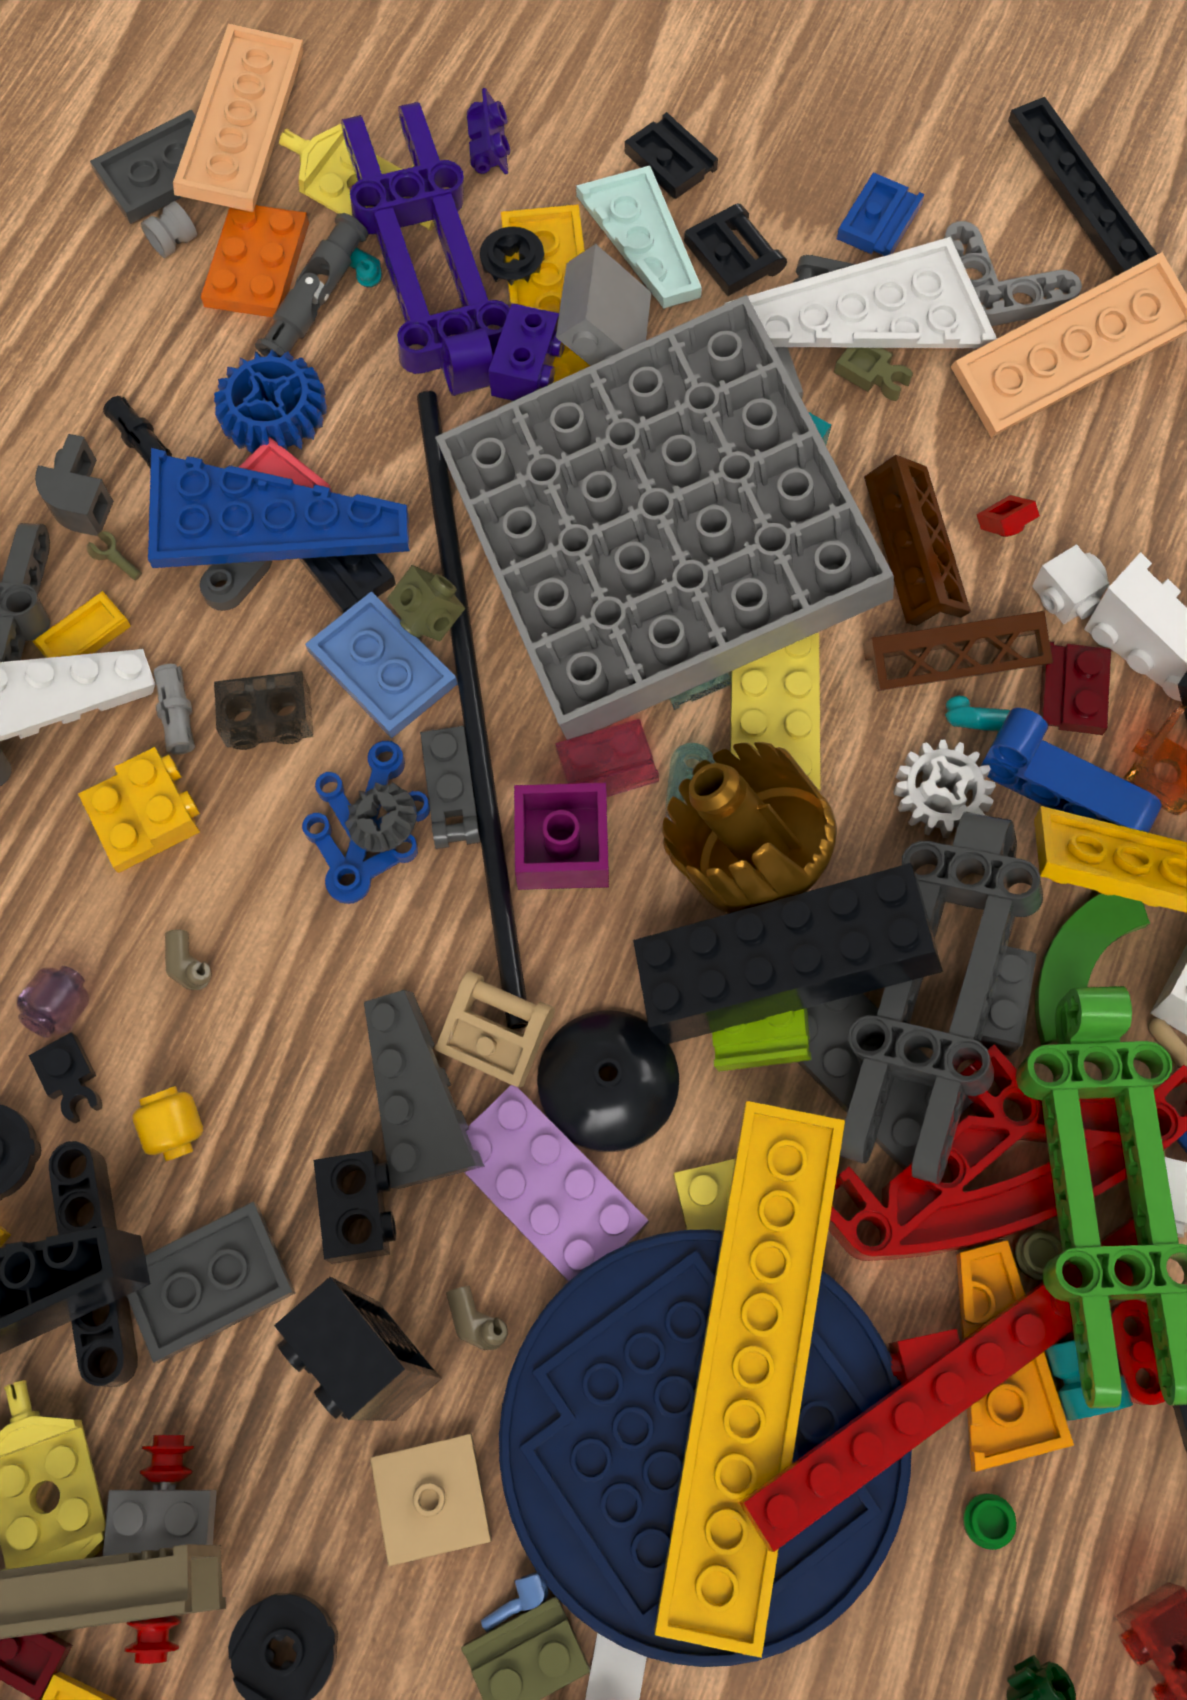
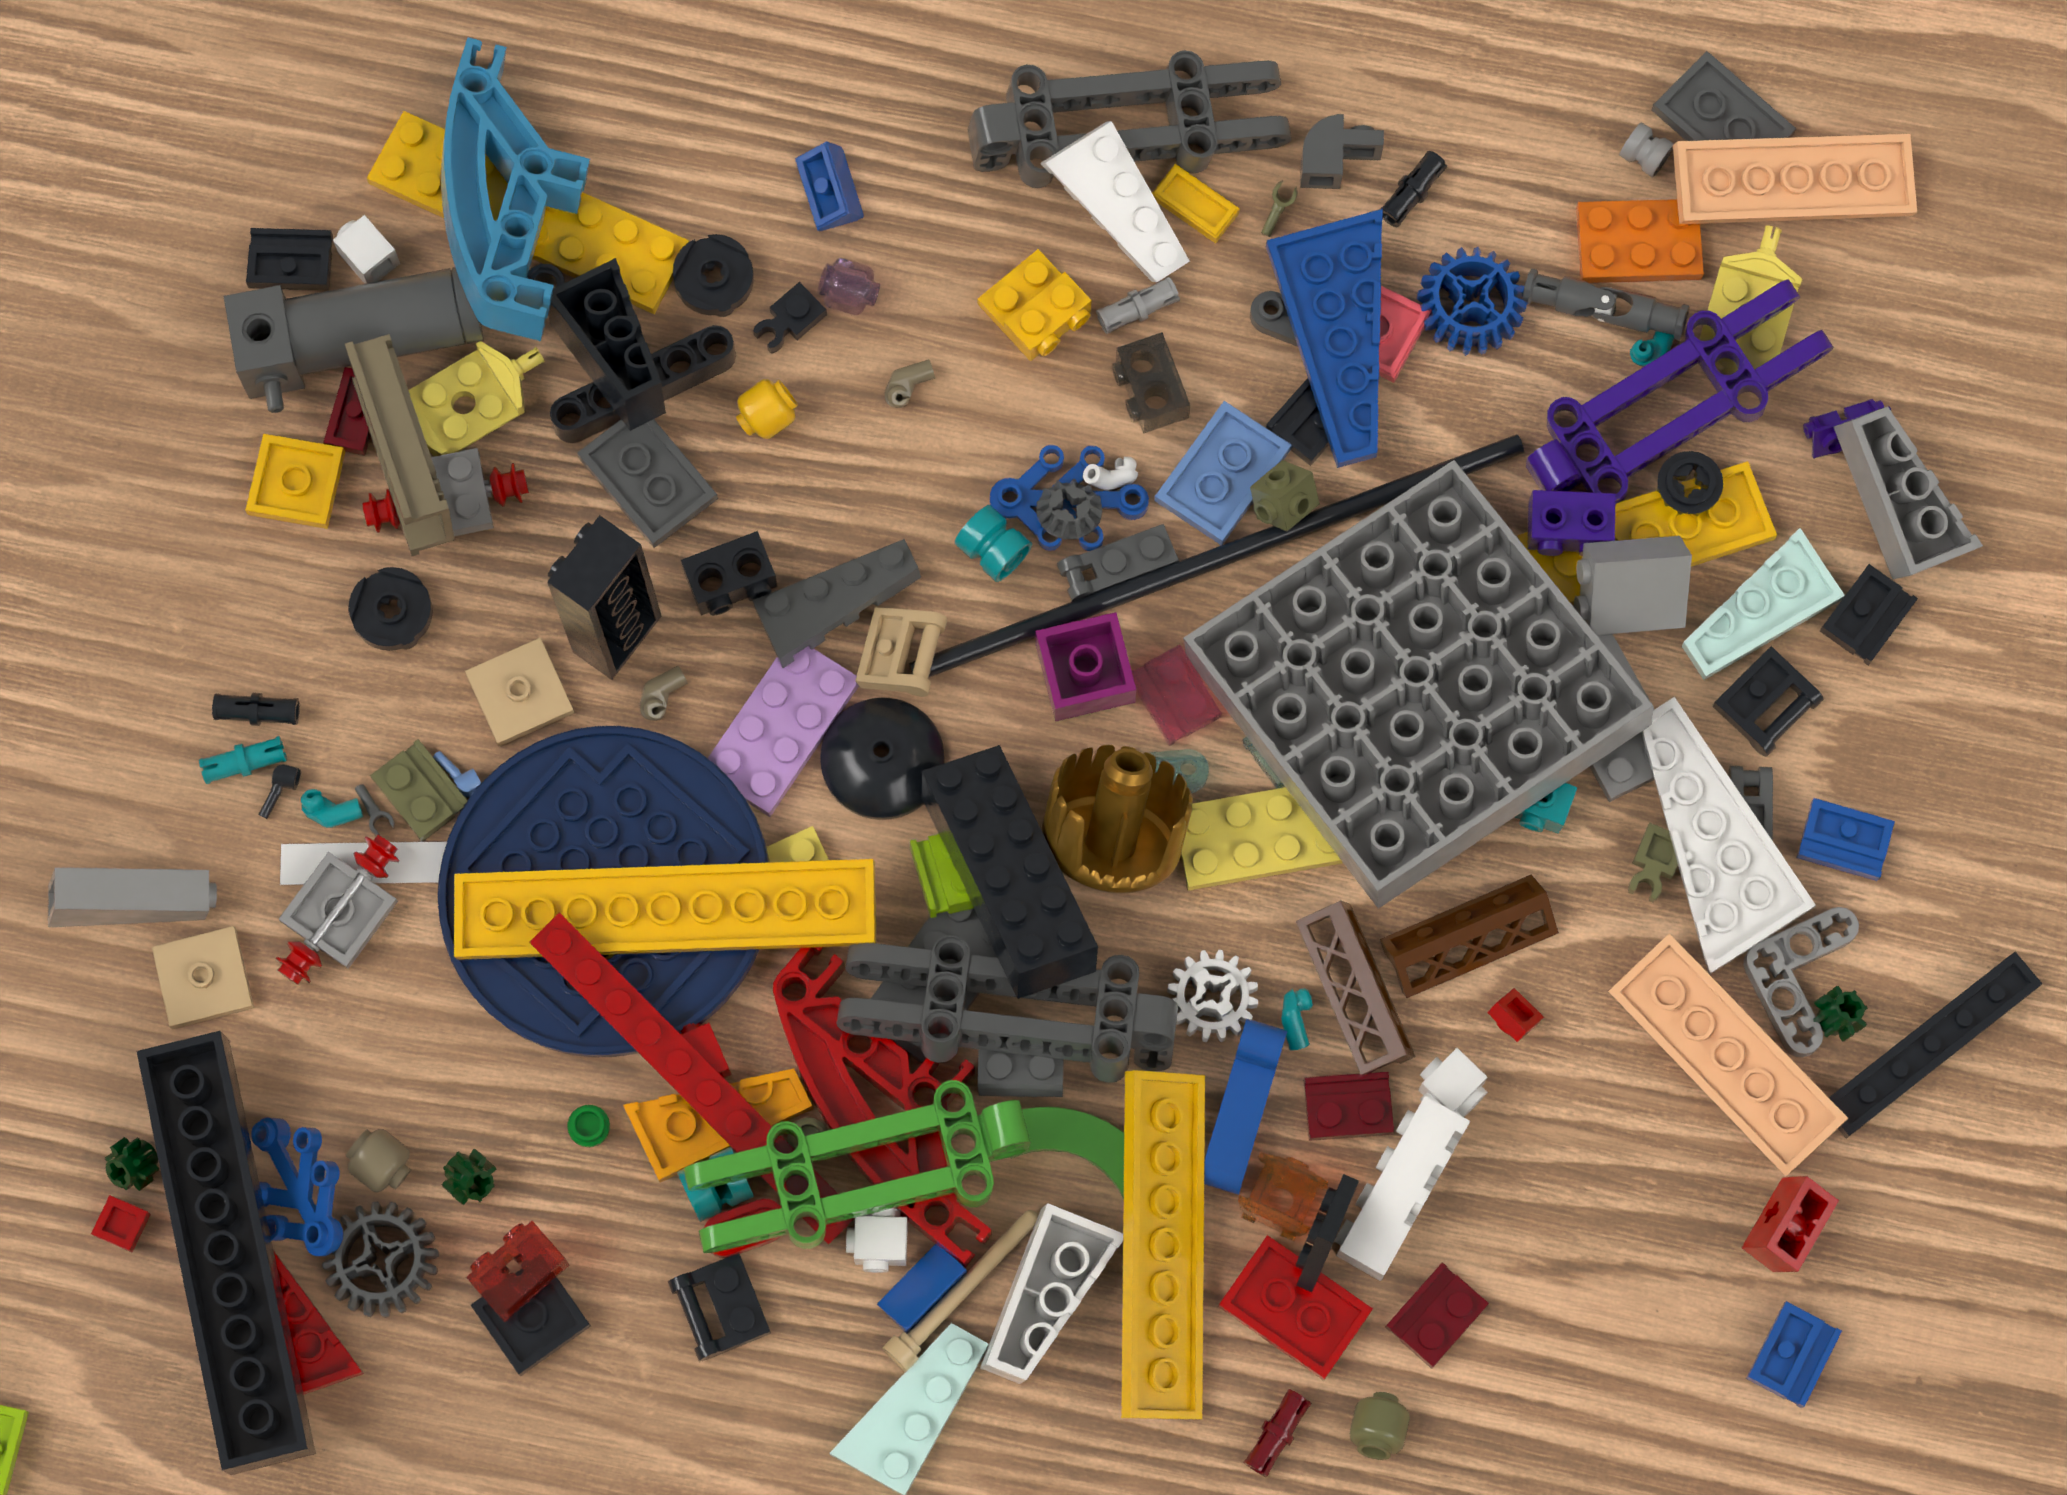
camera: 75 degrees right, 5 degrees up
none -> teal wheel [954,505,1032,582]
none -> white arm [1083,457,1138,491]
none -> dark green gear [1813,986,1868,1042]
none -> light grey wedge [1834,406,1983,580]

